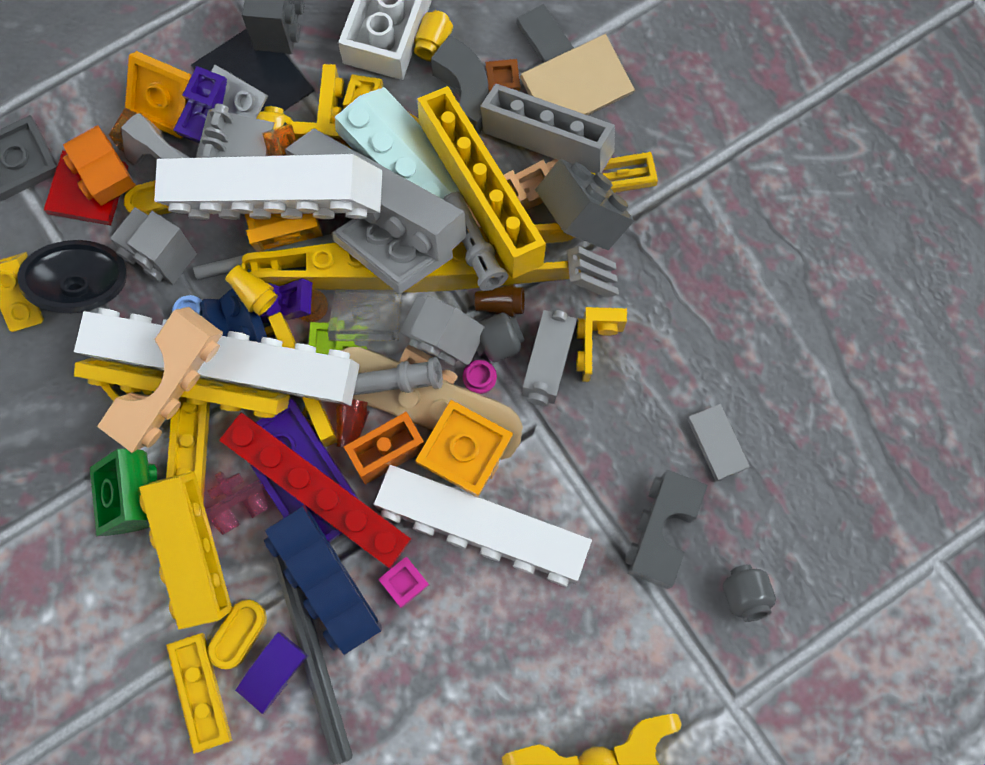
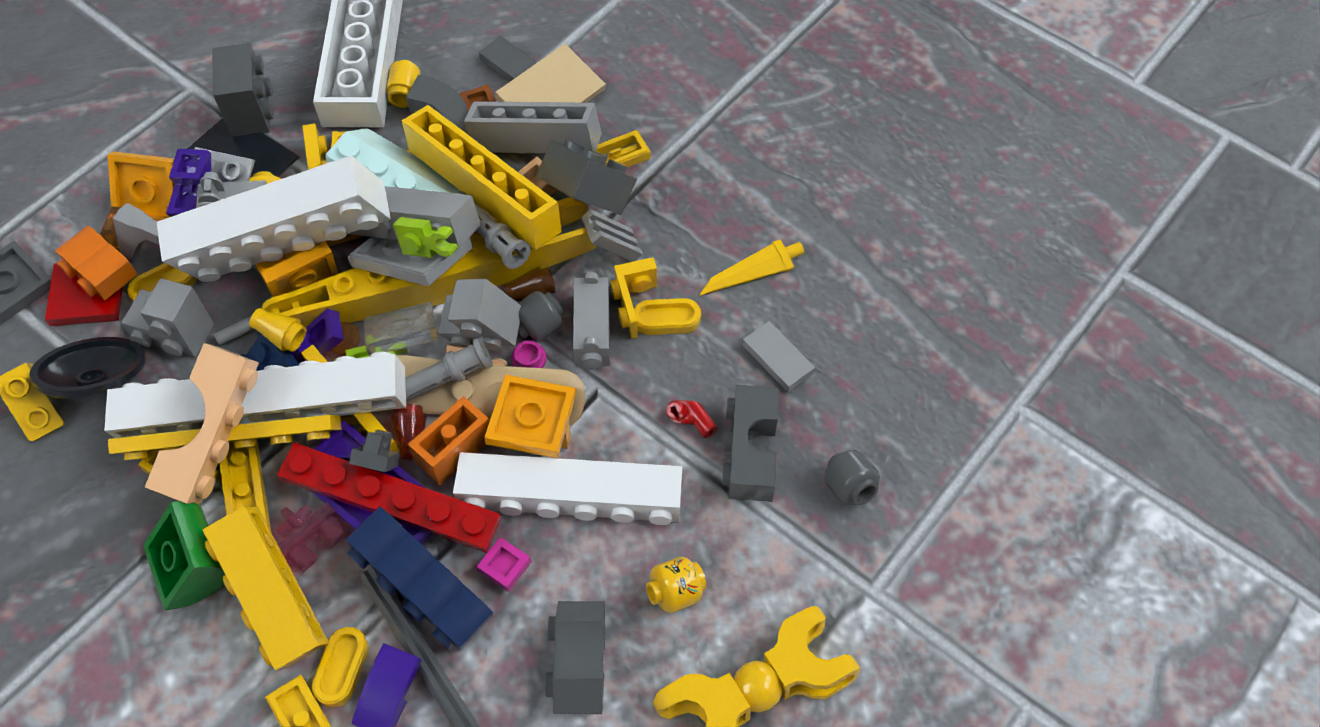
camera: 15 degrees left, 15 degrees down
none -> dark grey tile [349,430,400,472]
none -> lime plate [393,217,458,258]
none -> dark grey brick [545,601,605,714]
none -> yellow tile [634,298,701,335]
none -> yellow head [646,556,706,613]
none -> red arm [666,400,718,438]
none -> yellow bar [699,239,804,296]

